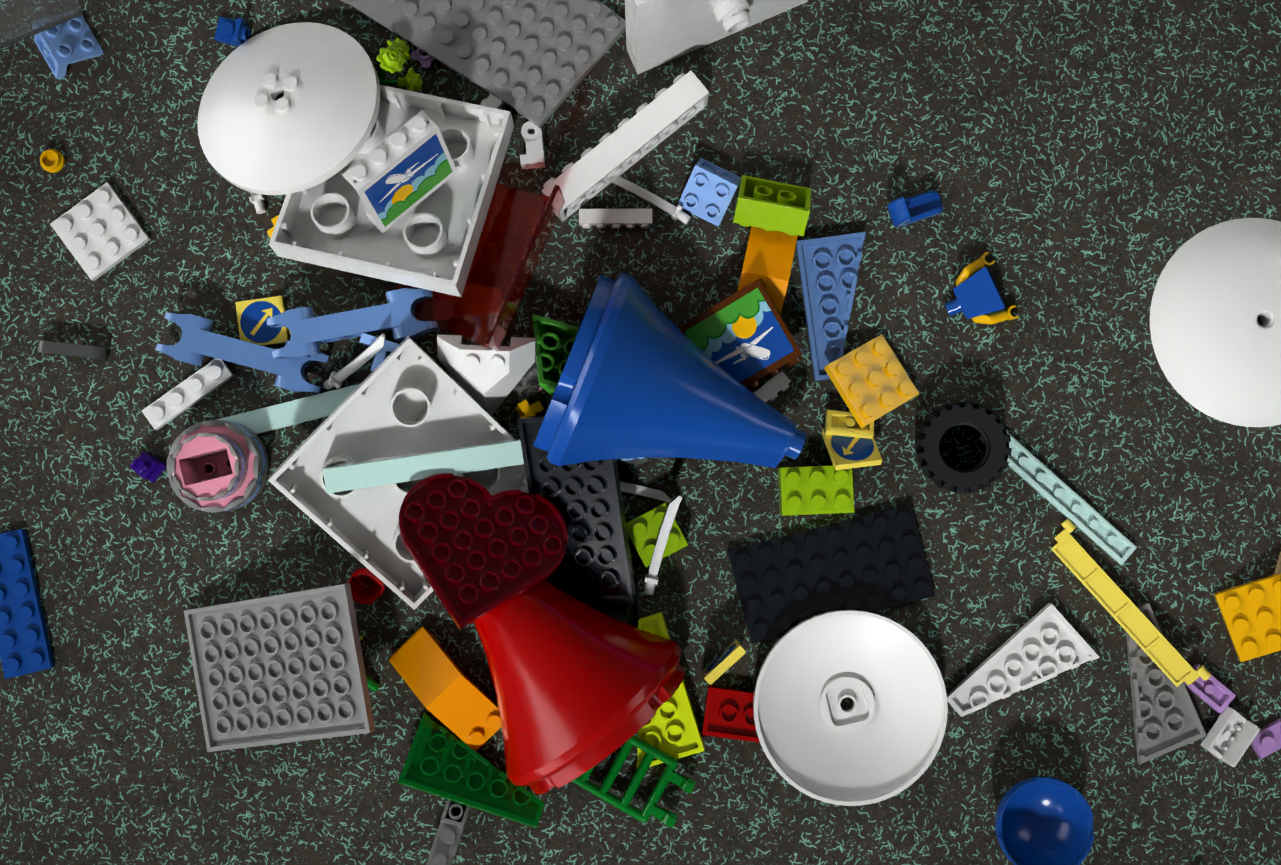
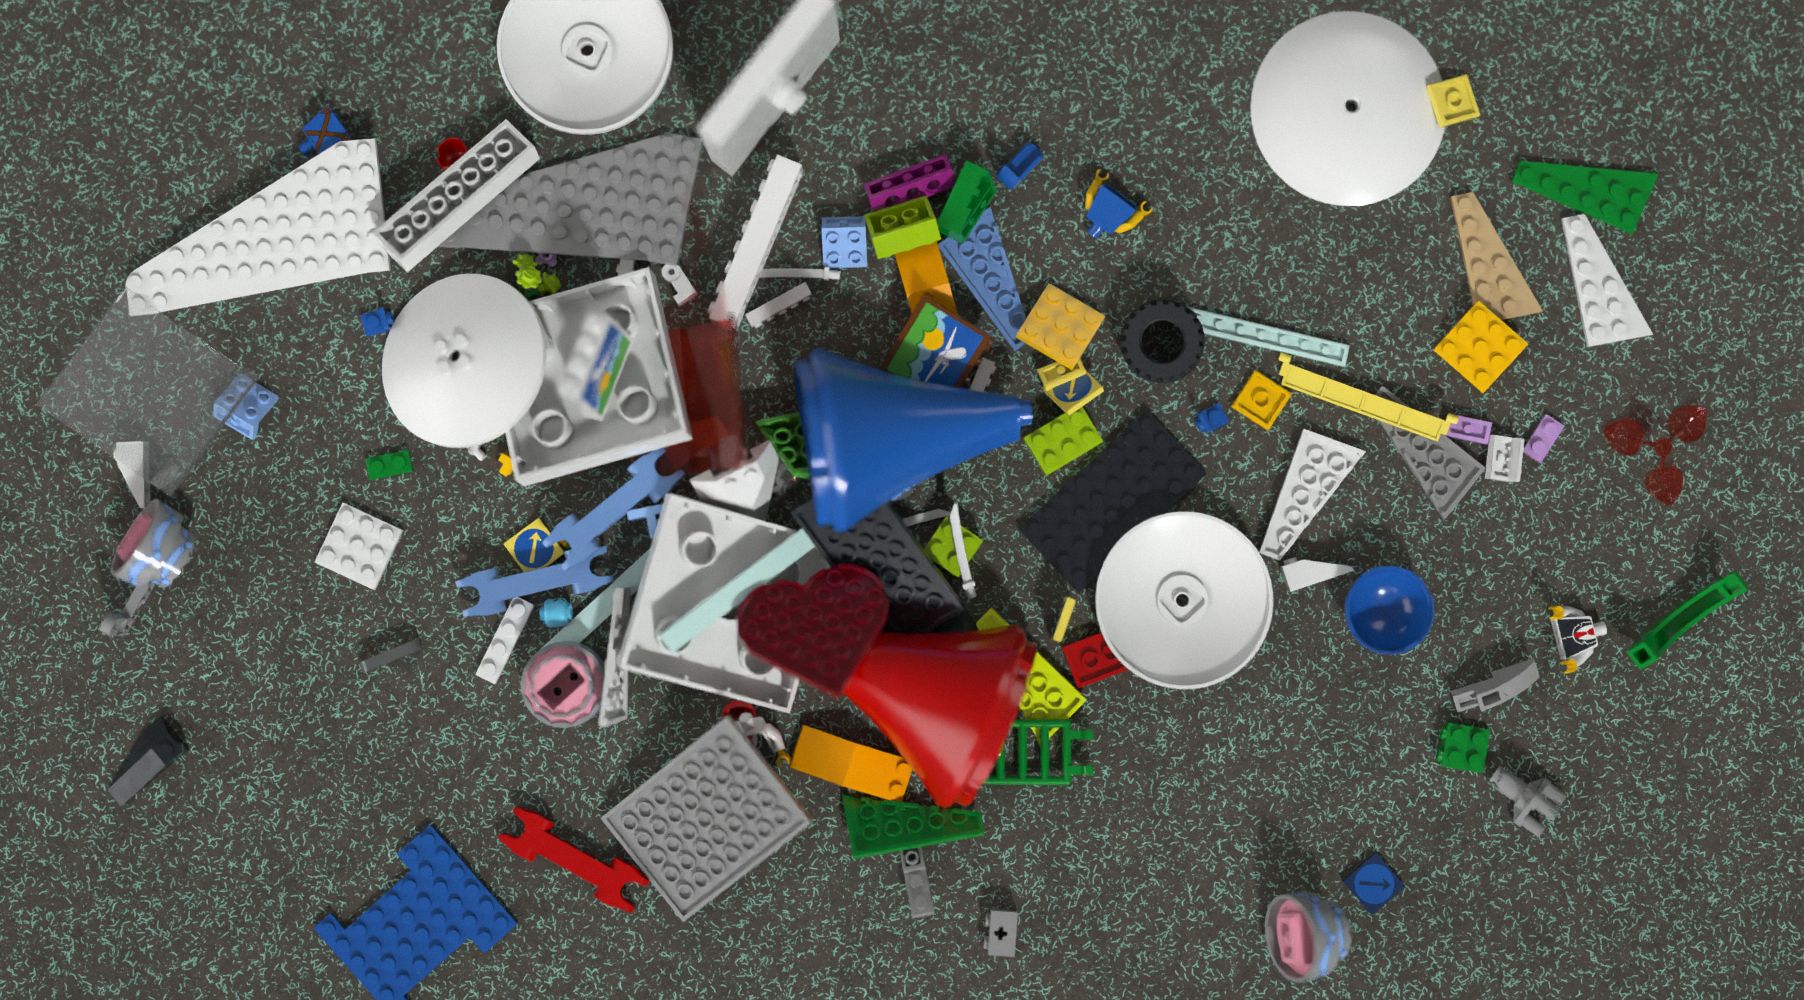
camera: 30 degrees left, 0 degrees up
yellow plate [40,149,65,173] -> none
dark purple piece [130,452,167,483] -> none
white sword [323,334,385,390] -> none
yellow tile [515,400,544,417] -> none
none -> green plate [365,450,414,480]
none -> red piece [497,806,650,913]
none -> medium azure head [540,598,573,628]
none -> white wing [599,587,631,726]
none -> white torso [735,713,791,768]
none -> magenta brick [863,154,956,212]
none -> green wedge [937,161,997,244]
none -> blue bracket [1194,403,1229,434]
none -> yellow tile [1231,370,1292,431]
none -> white slope [1279,557,1353,592]

